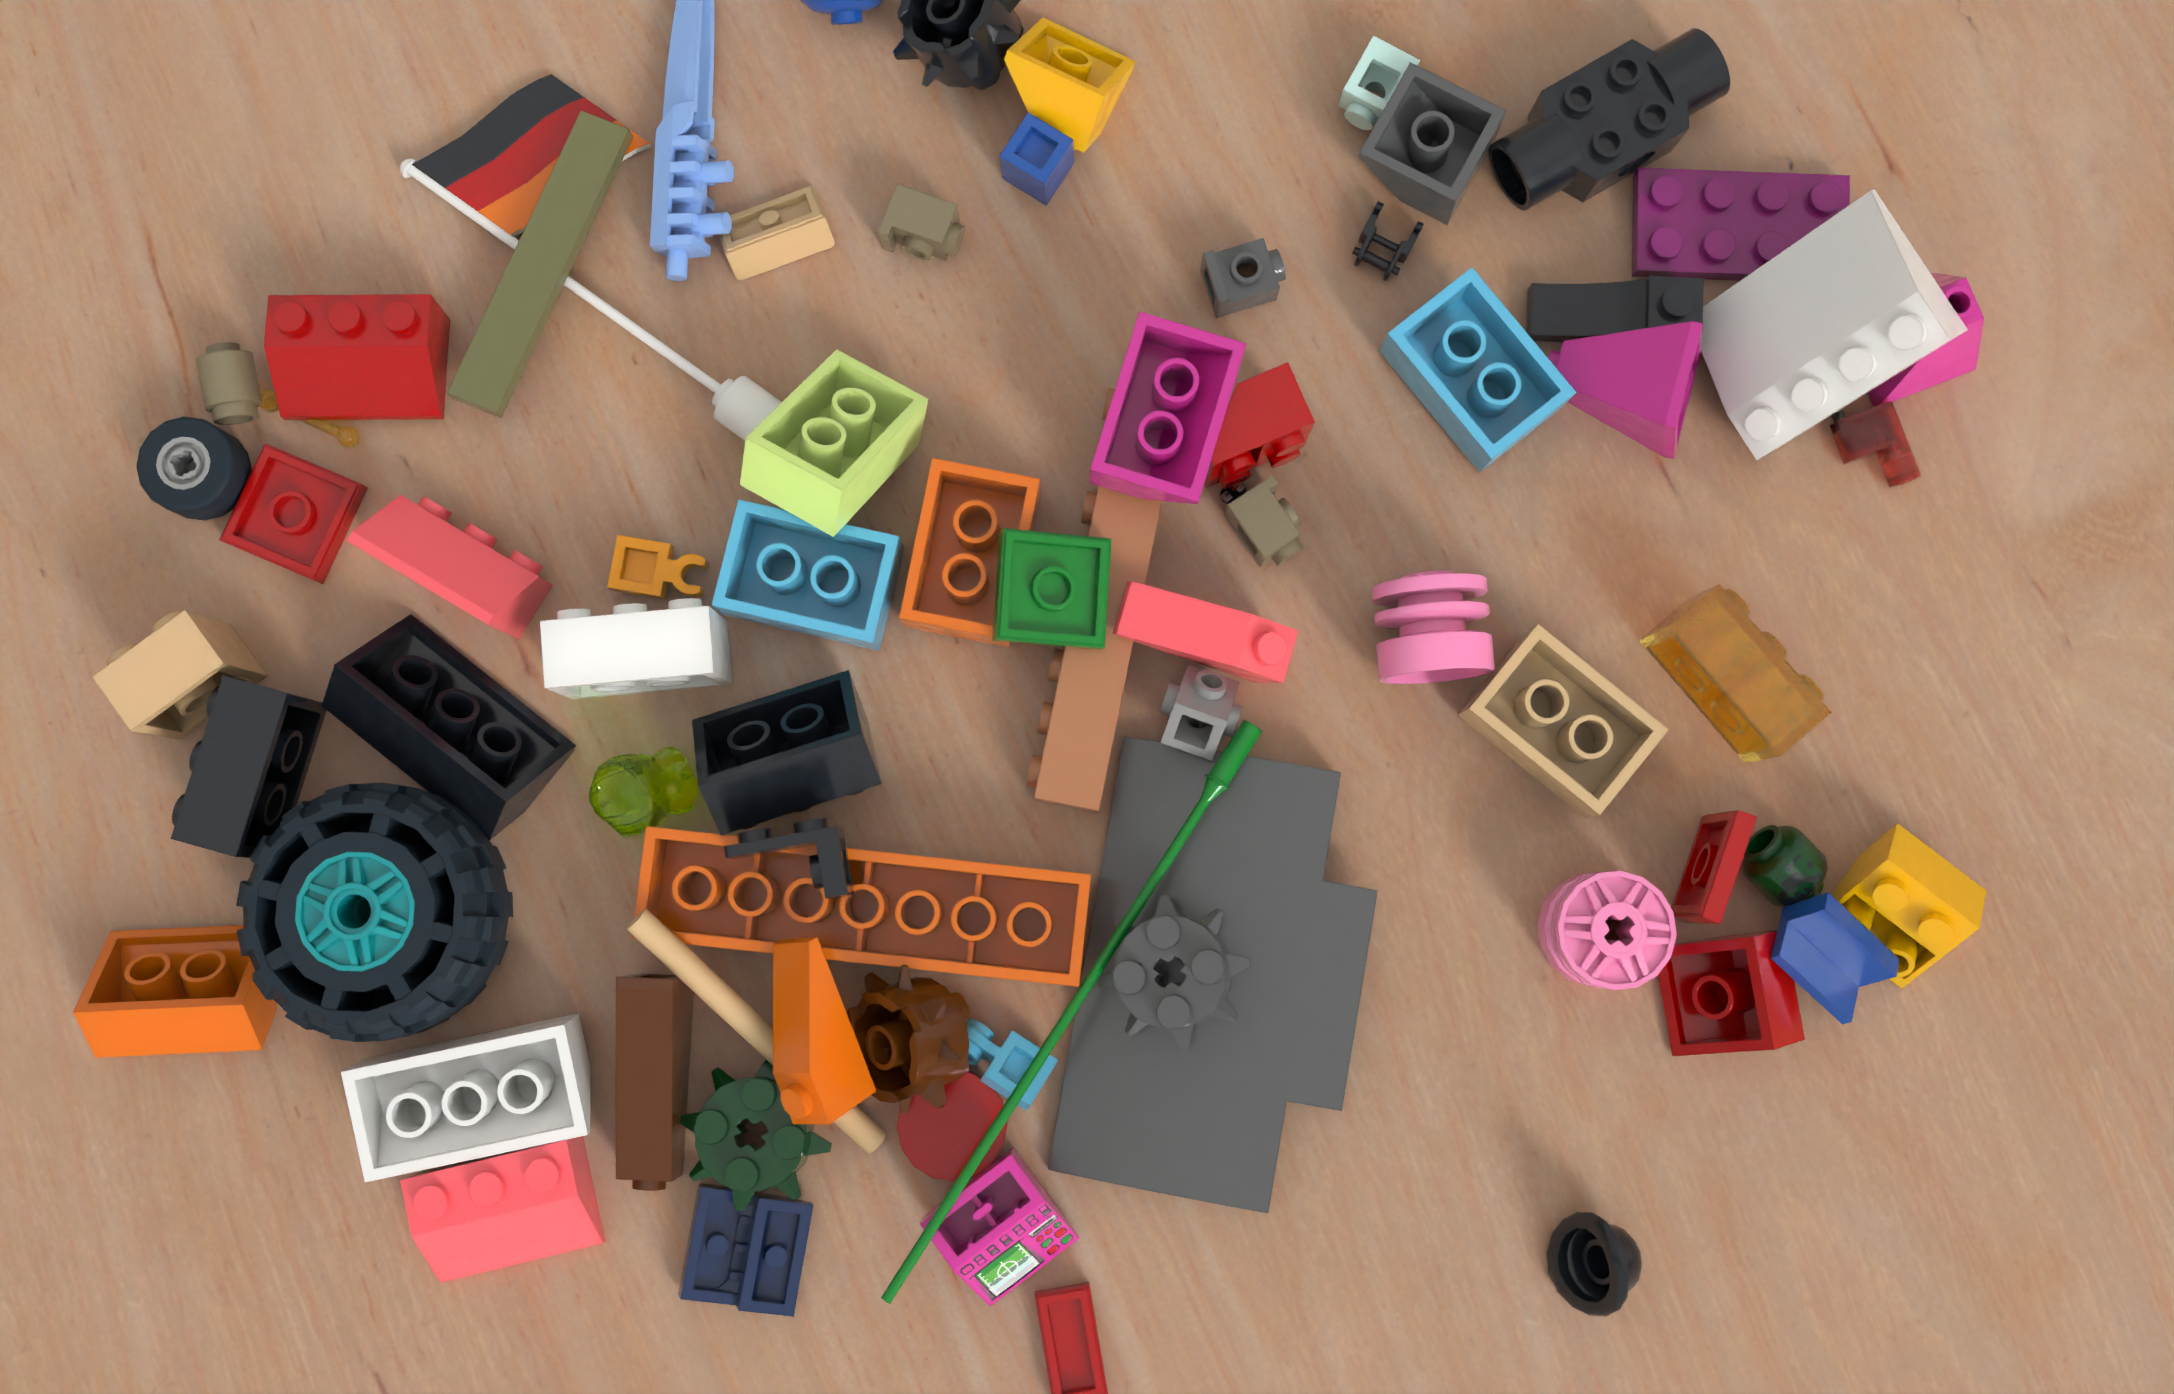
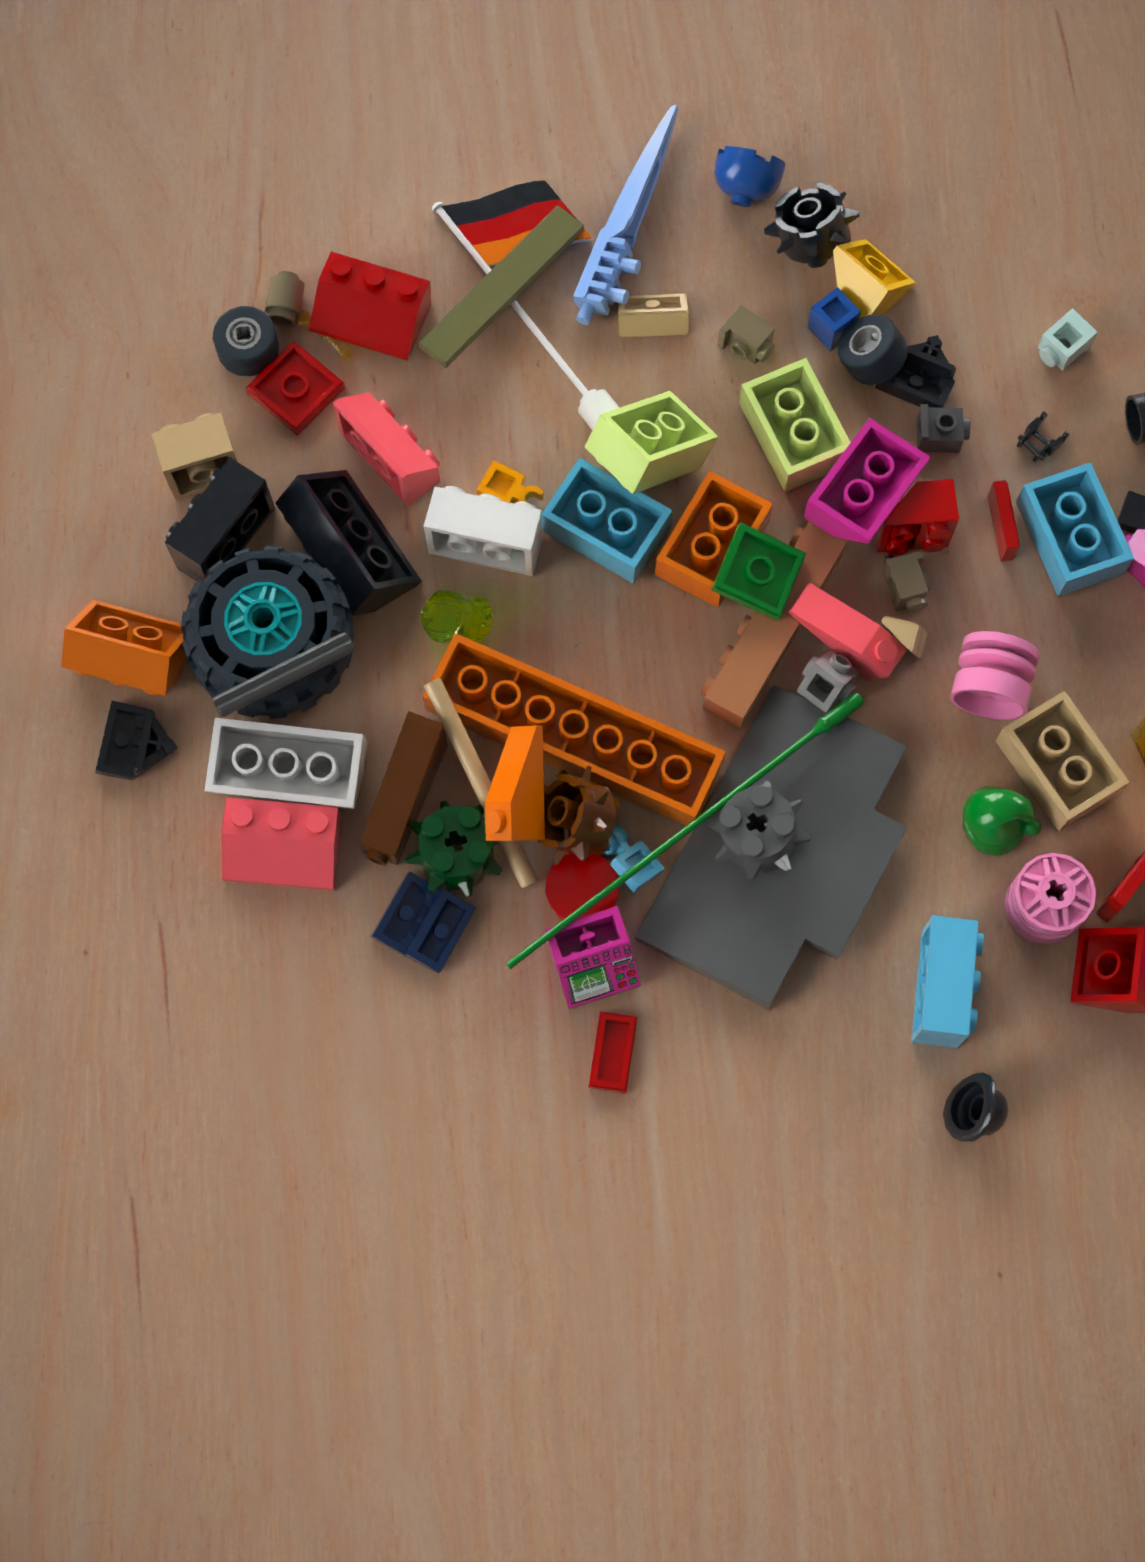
camera: 20 degrees right, 10 degrees down
black brick [692,670,881,835] -> none
black bracket [724,818,854,899] -> none
dark grey slope [1359,62,1506,225] -> none
none -> black slope [95,701,178,780]
none -> dark grey axle [213,632,354,717]
none -> yellowish green brick [739,358,851,492]
none -> black wheel [837,314,908,385]
none -> black slope [875,335,956,408]
none -> tan slope [882,616,928,658]
none -> medium azure brick [911,915,984,1048]
none -> green piece [962,786,1042,856]
none -> red tile [987,480,1021,562]

